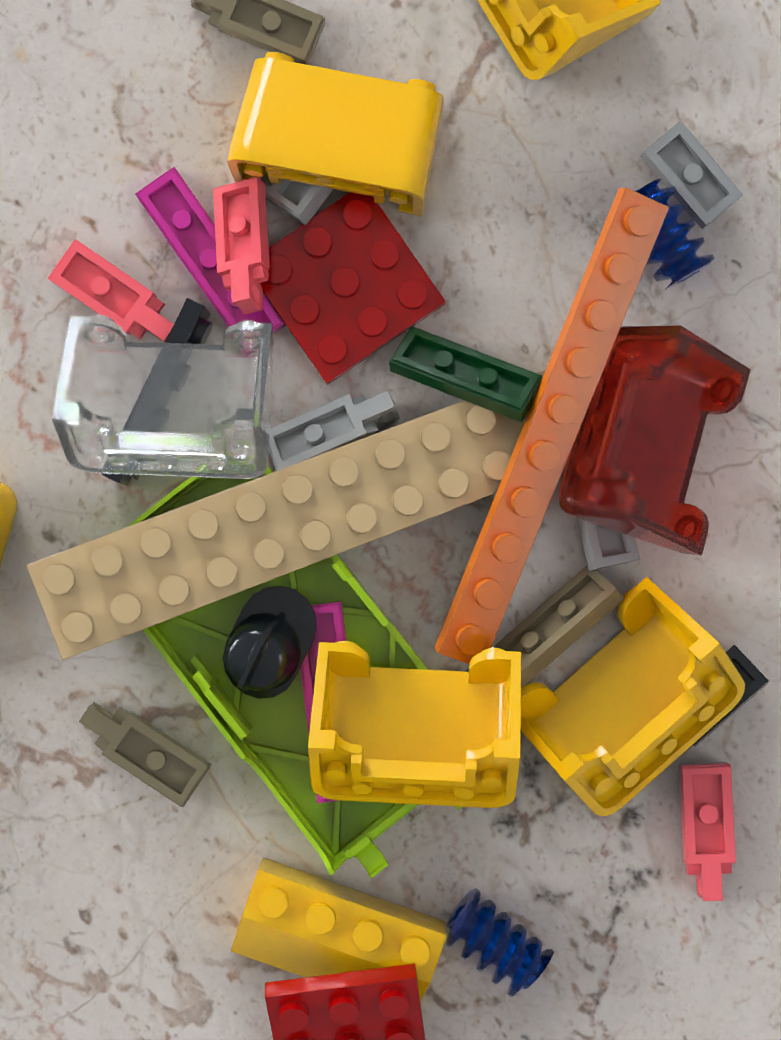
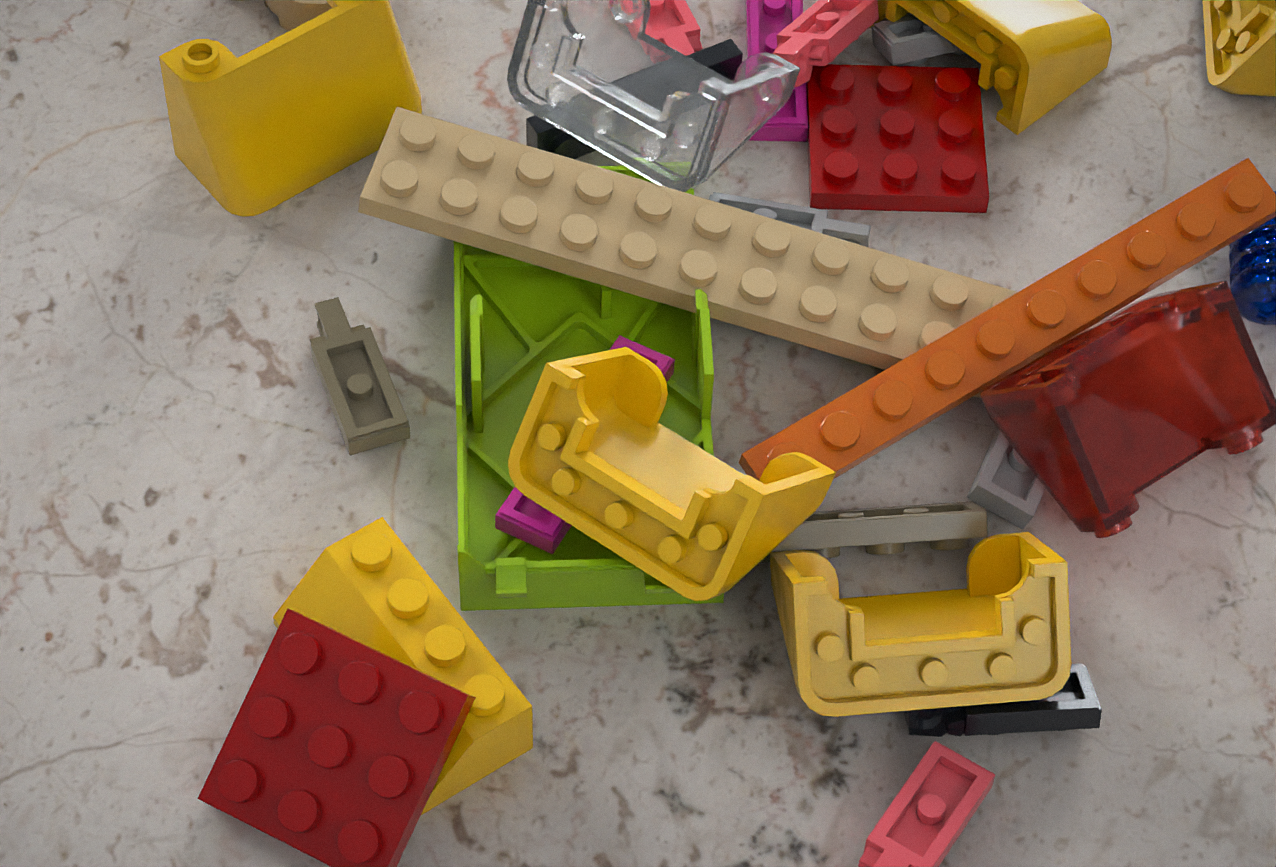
camera: 30 degrees right, 35 degrees down
black piece [223,585,317,699] -> none
dark green tile [389,326,543,423] -> none
clear blue piece [446,888,554,997] -> none

